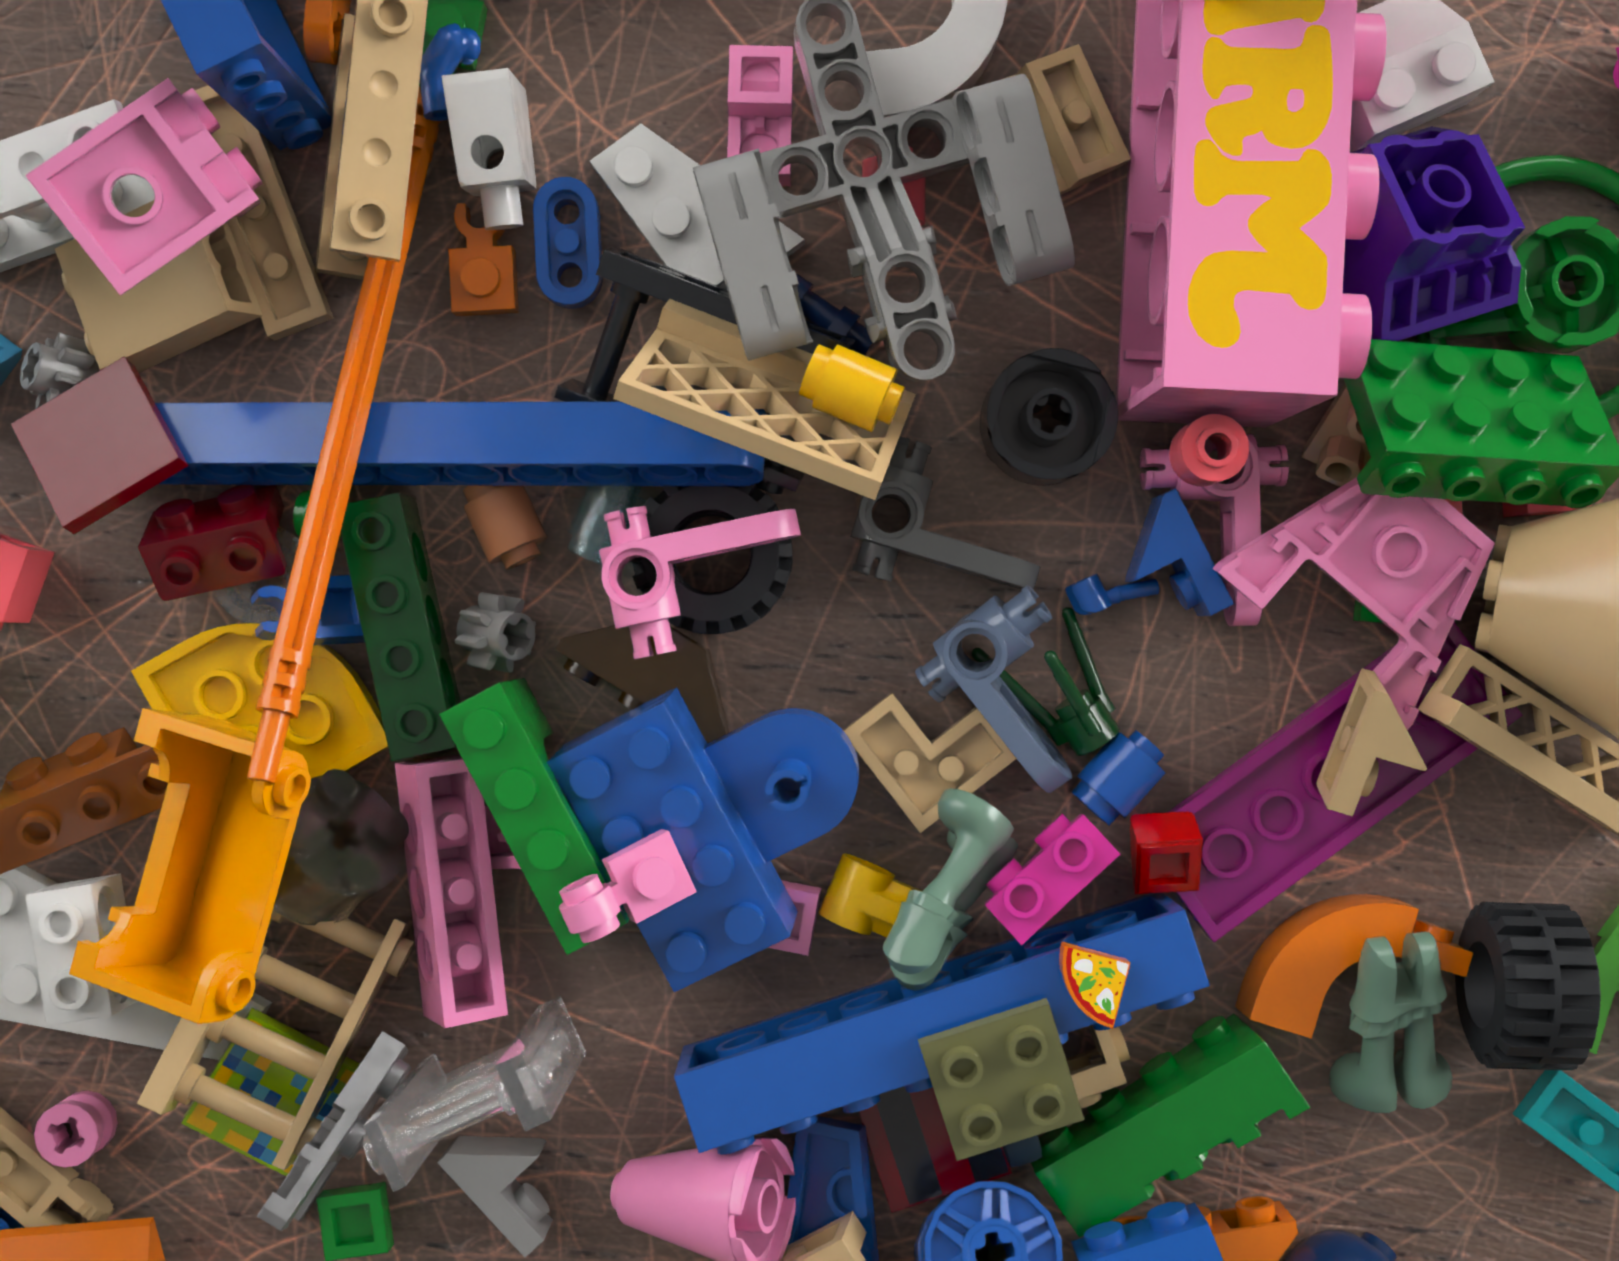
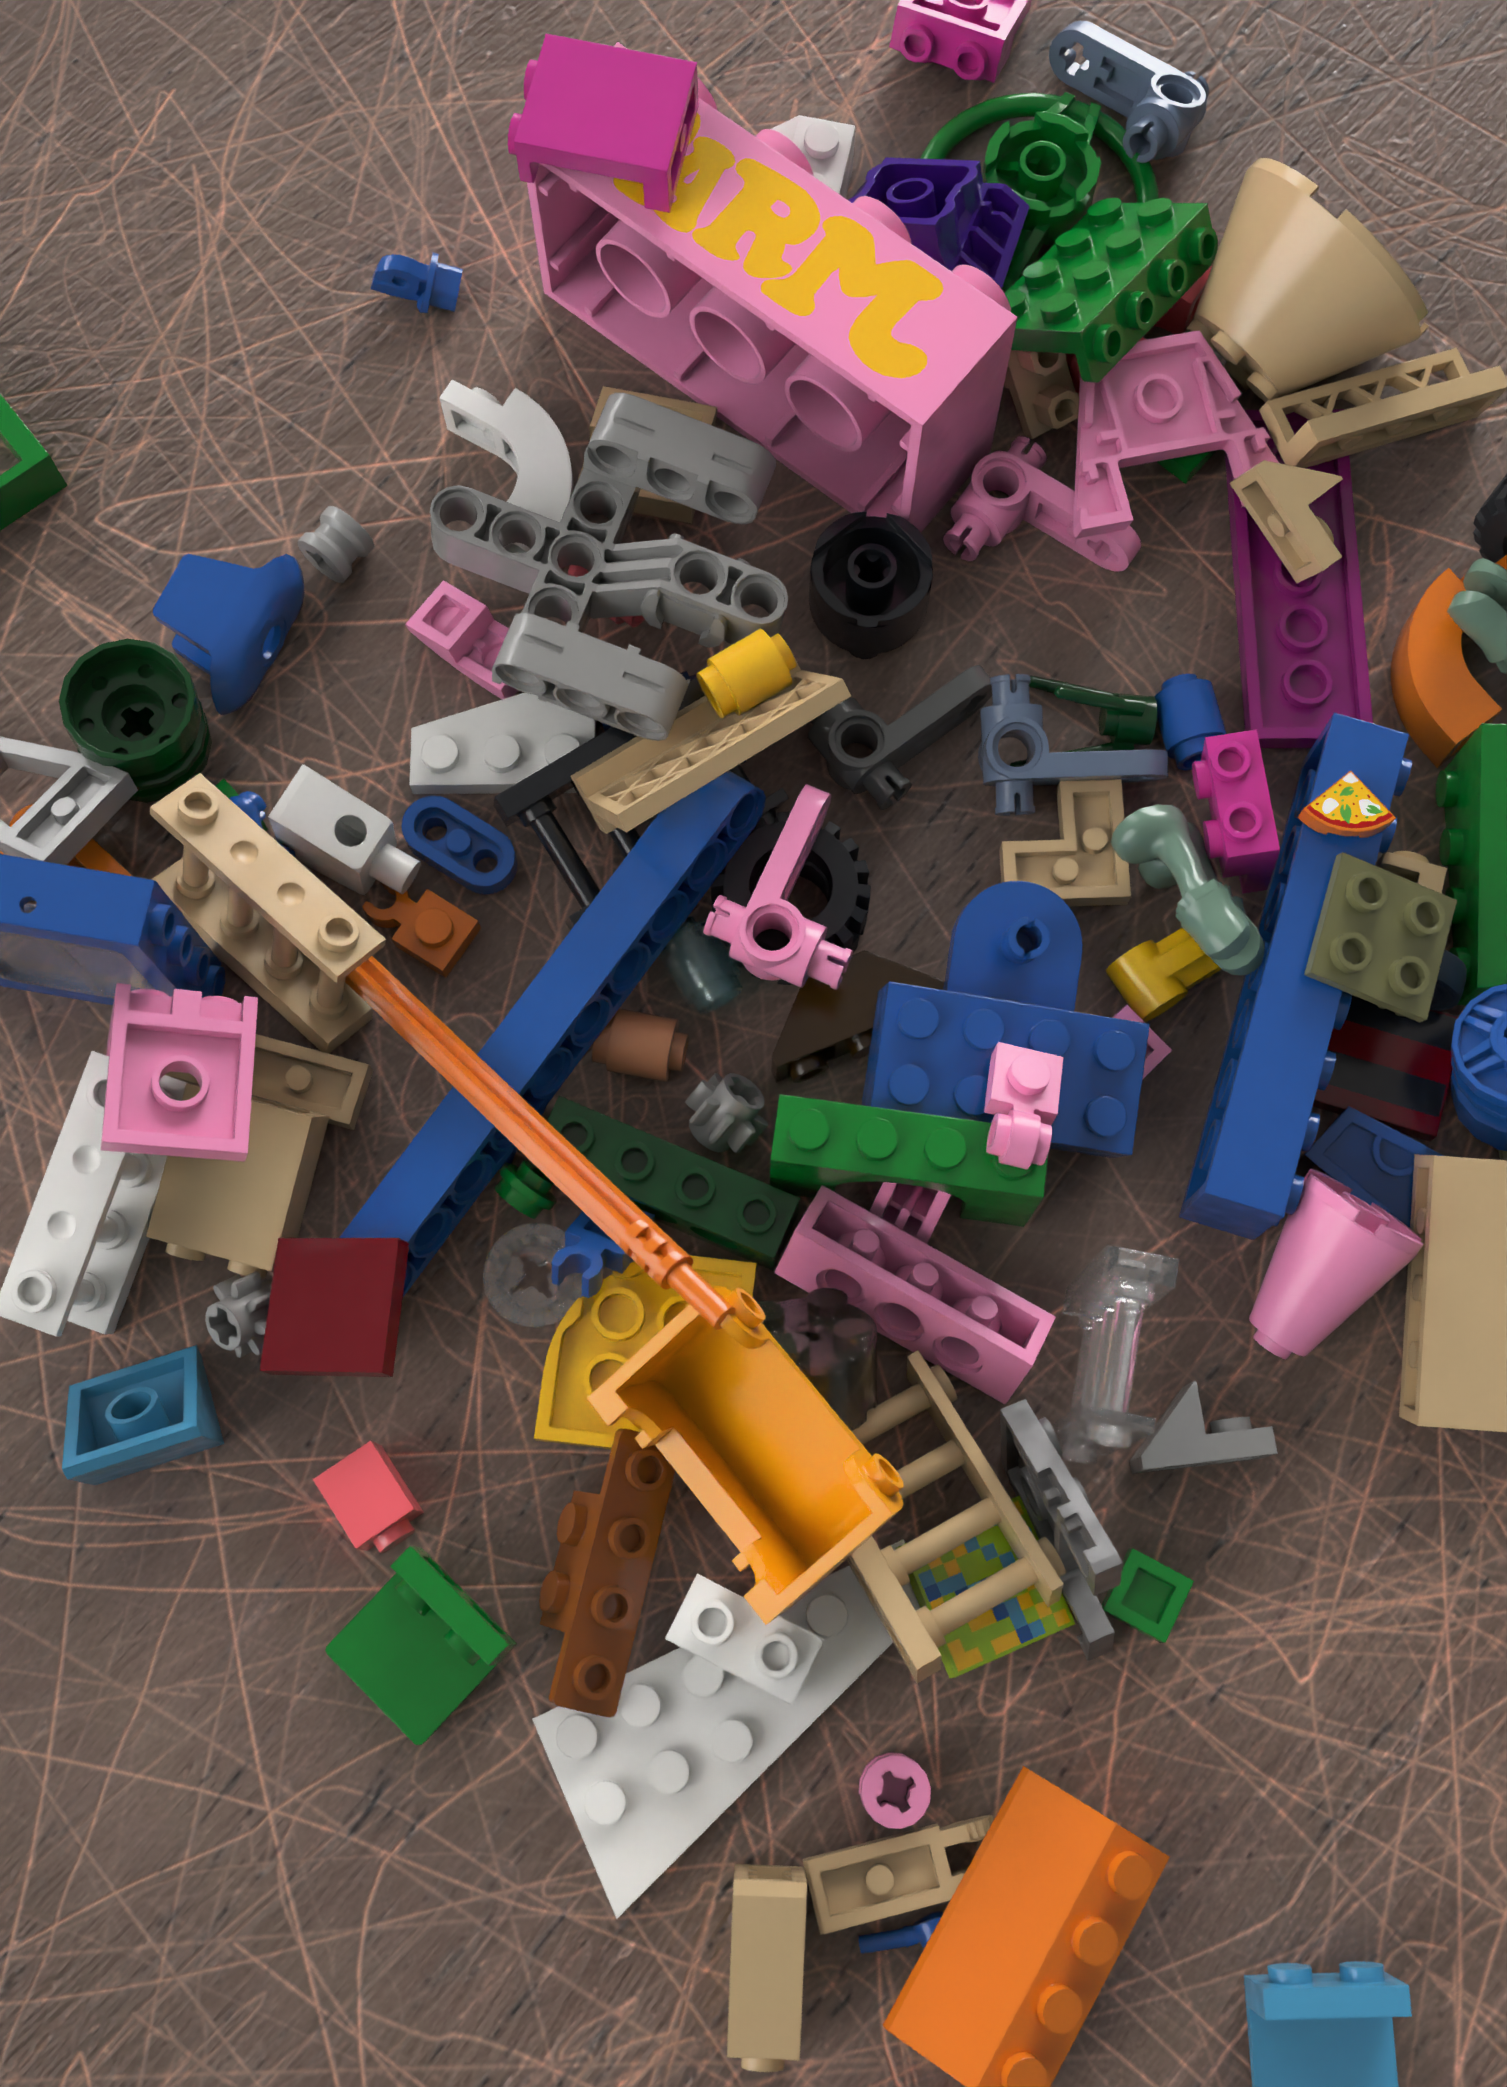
camera: 55 degrees left, 15 degrees down
dark red bracket [138,485,287,601] -> none
blue hand [1065,573,1159,615] -> none
blue slope [1125,488,1234,616] -> none
red slope [1130,811,1203,894] -> none
coral brick [1169,414,1249,487] -> none

